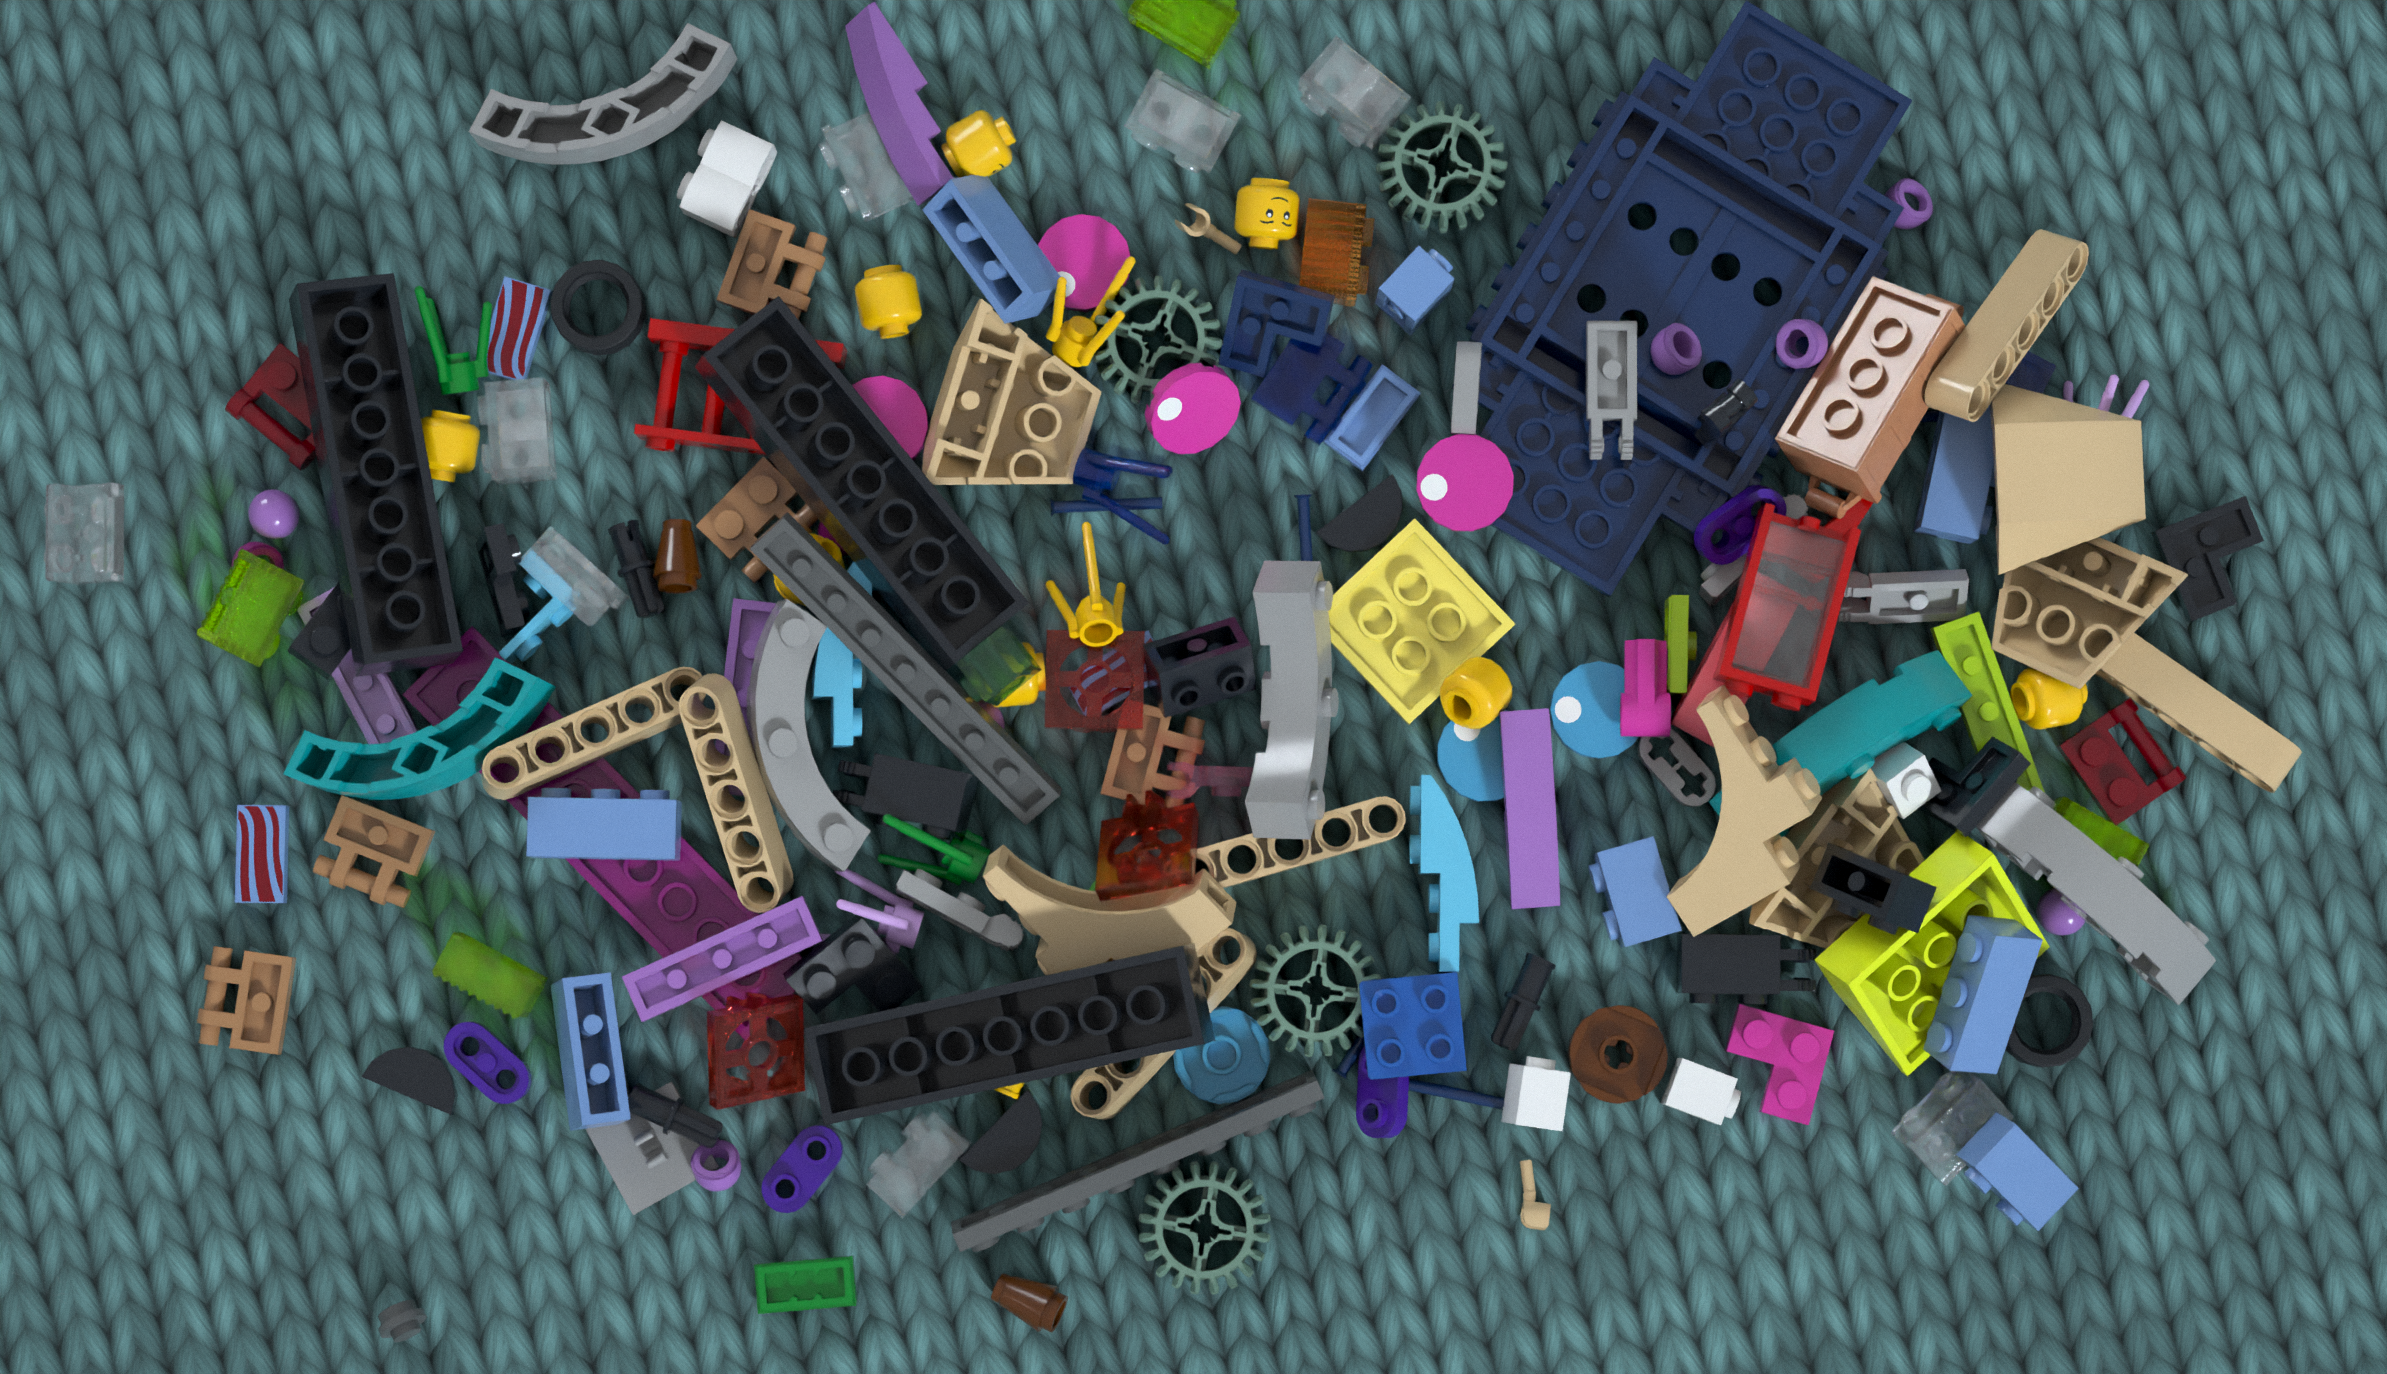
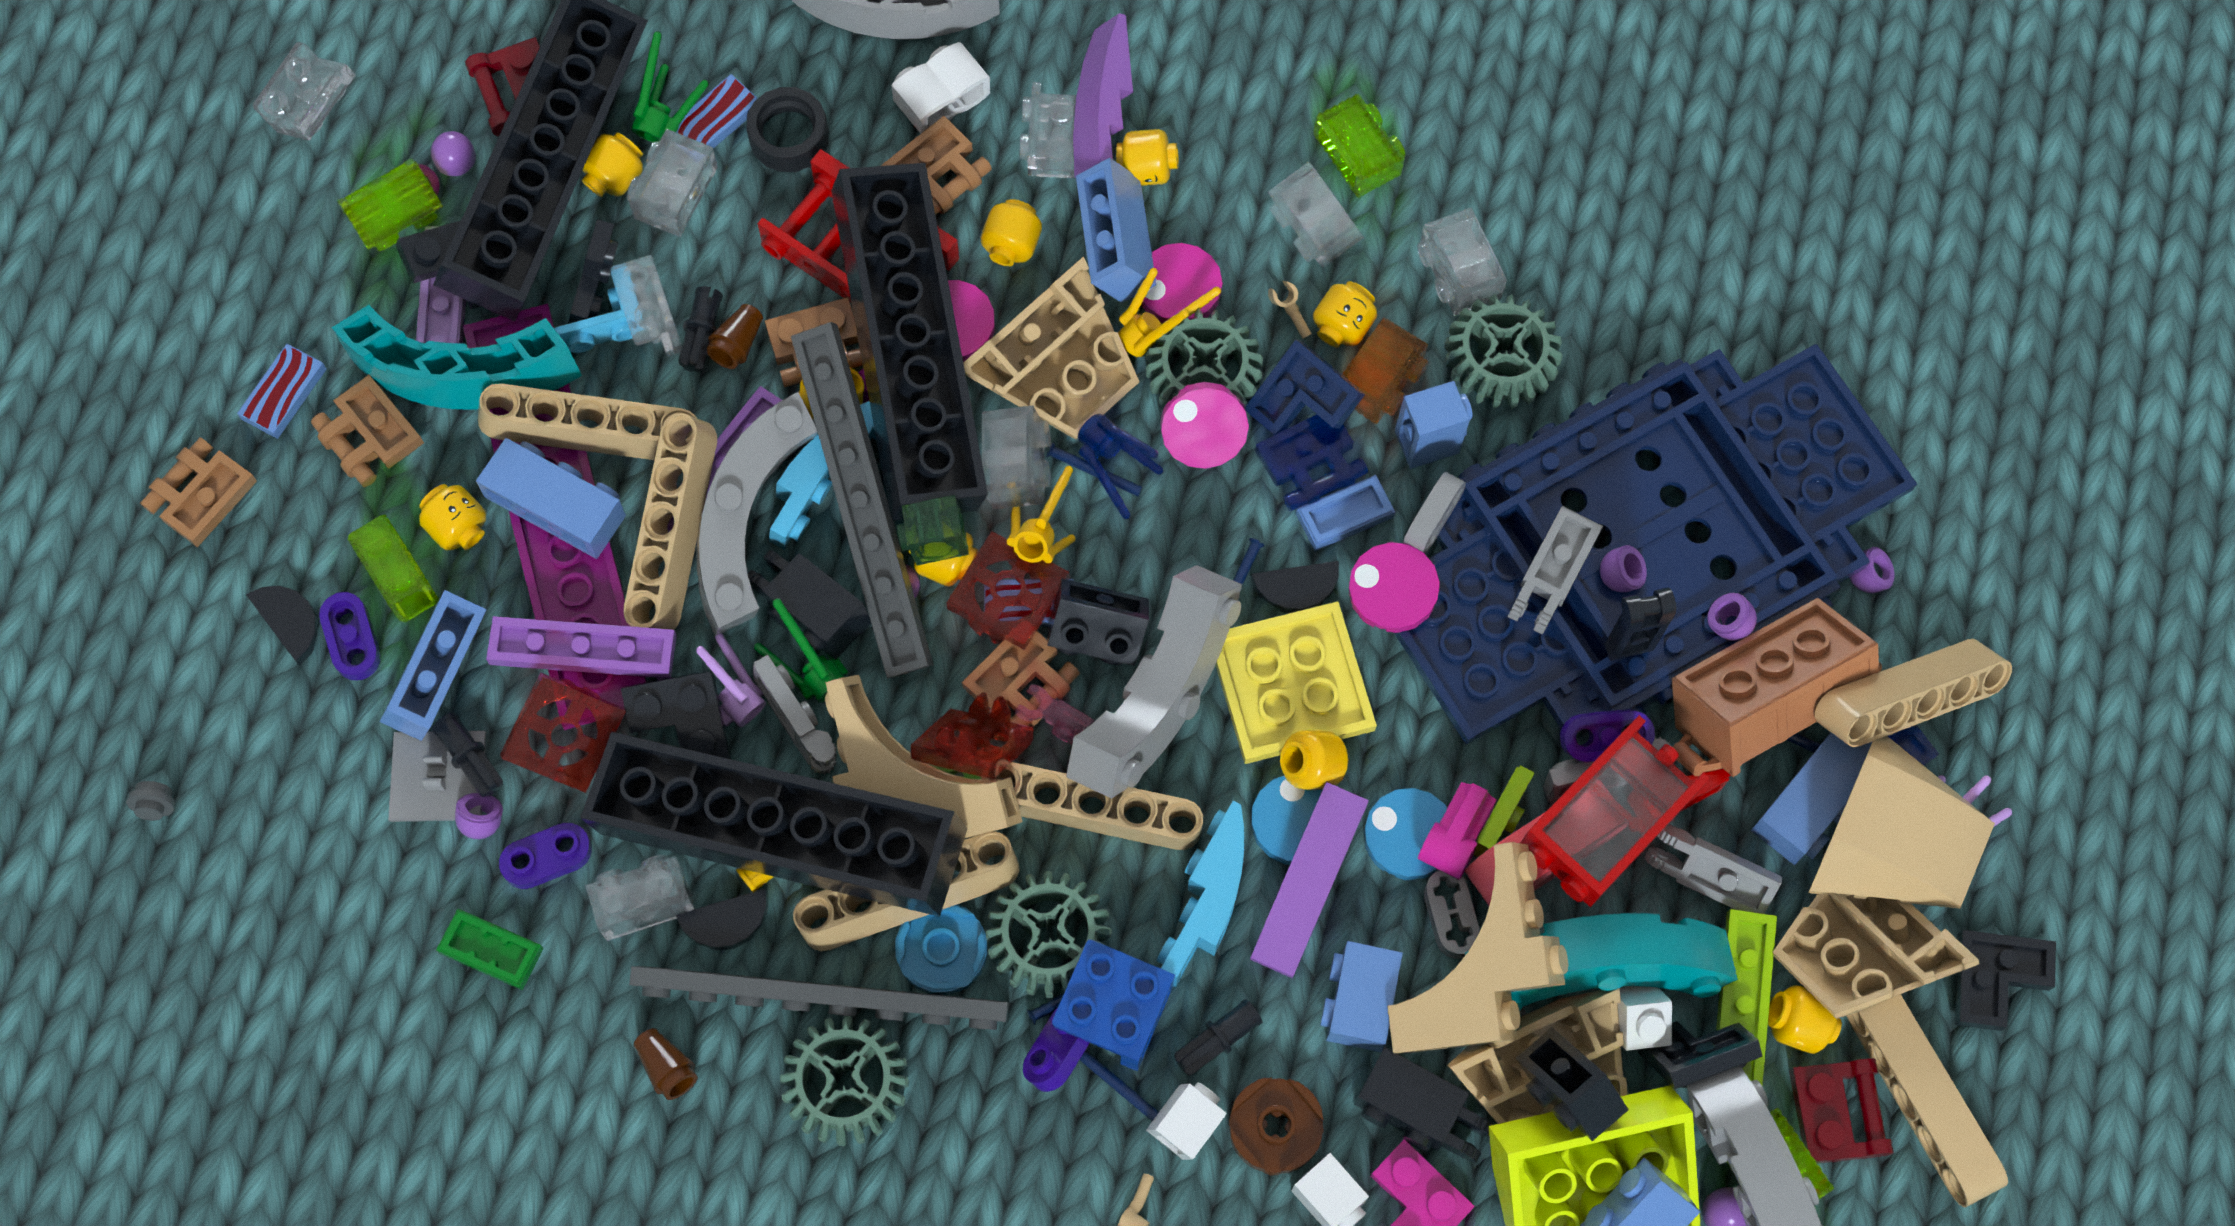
camera: 25 degrees right, 15 degrees down
none -> yellow head [419,484,486,550]
none -> clear brick [982,405,1051,510]

